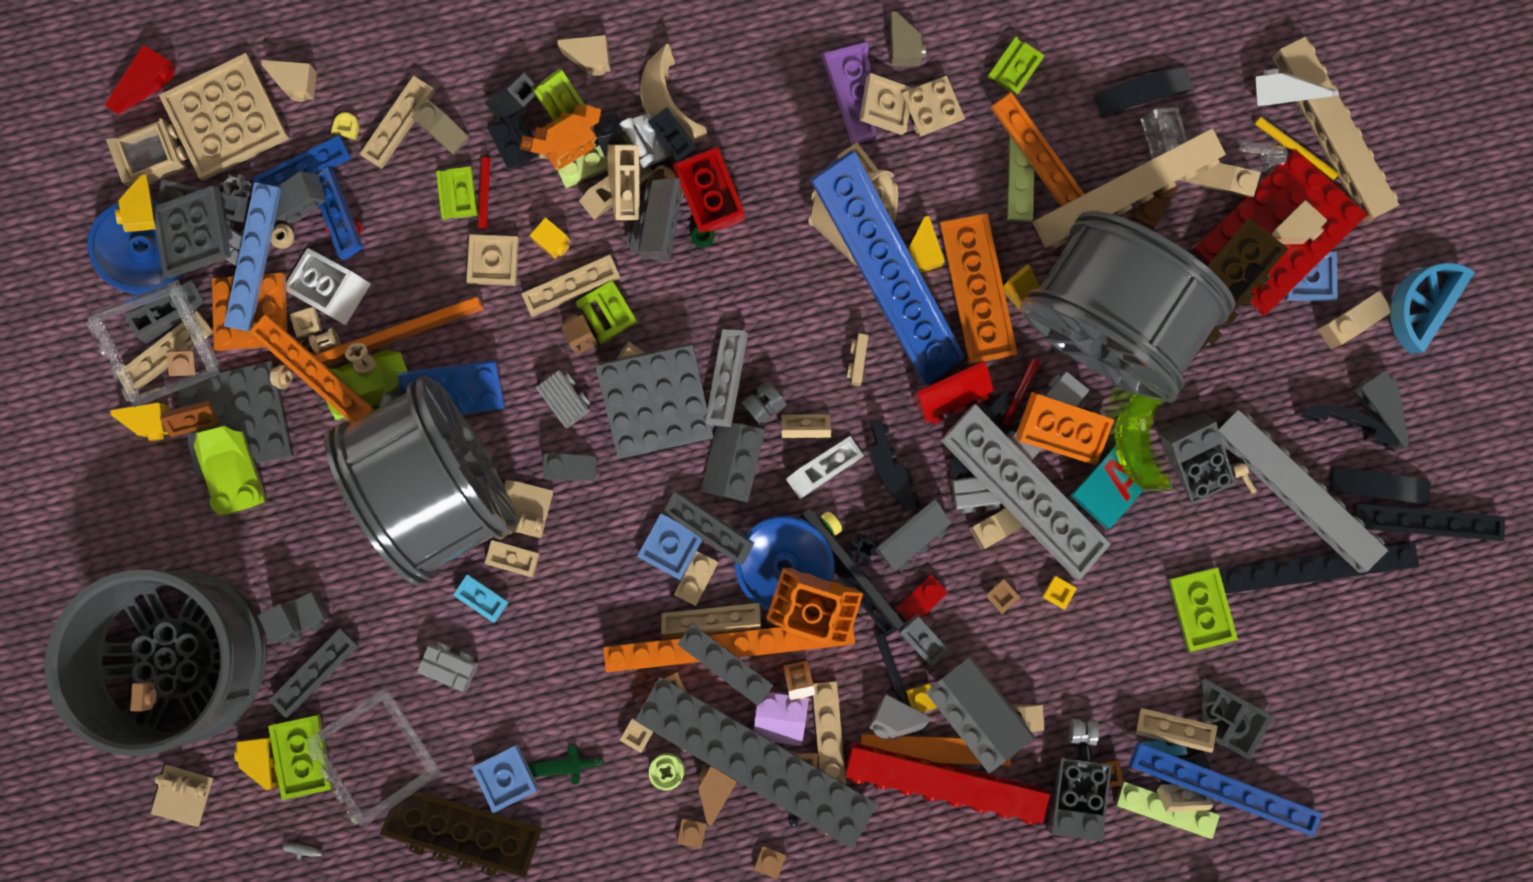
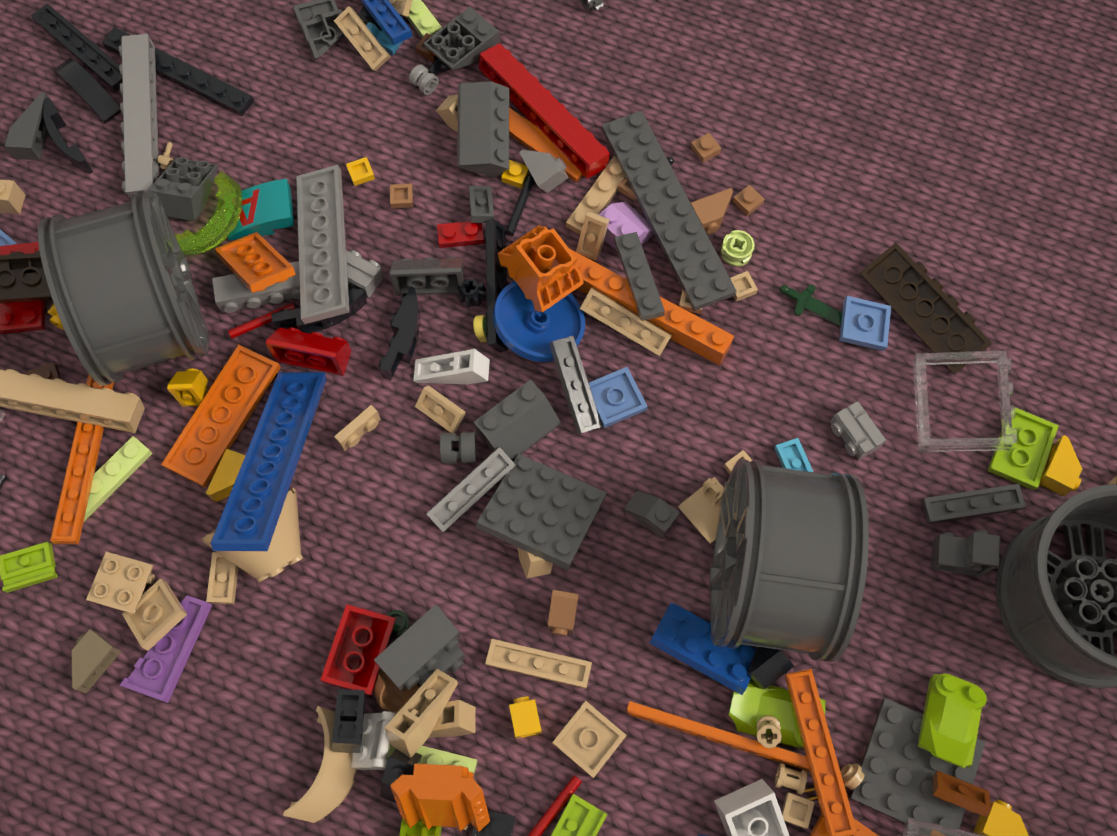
camera: 145 degrees left, 15 degrees down
light grey helmet [283,842,322,860] -> none
light grey brick [536,370,591,428] -> none
lime plate [575,280,638,345] -> none
tan plate [674,551,719,606] -> none
tan slope [969,508,1023,549] -> none
lime plate [1168,567,1238,652] -> none

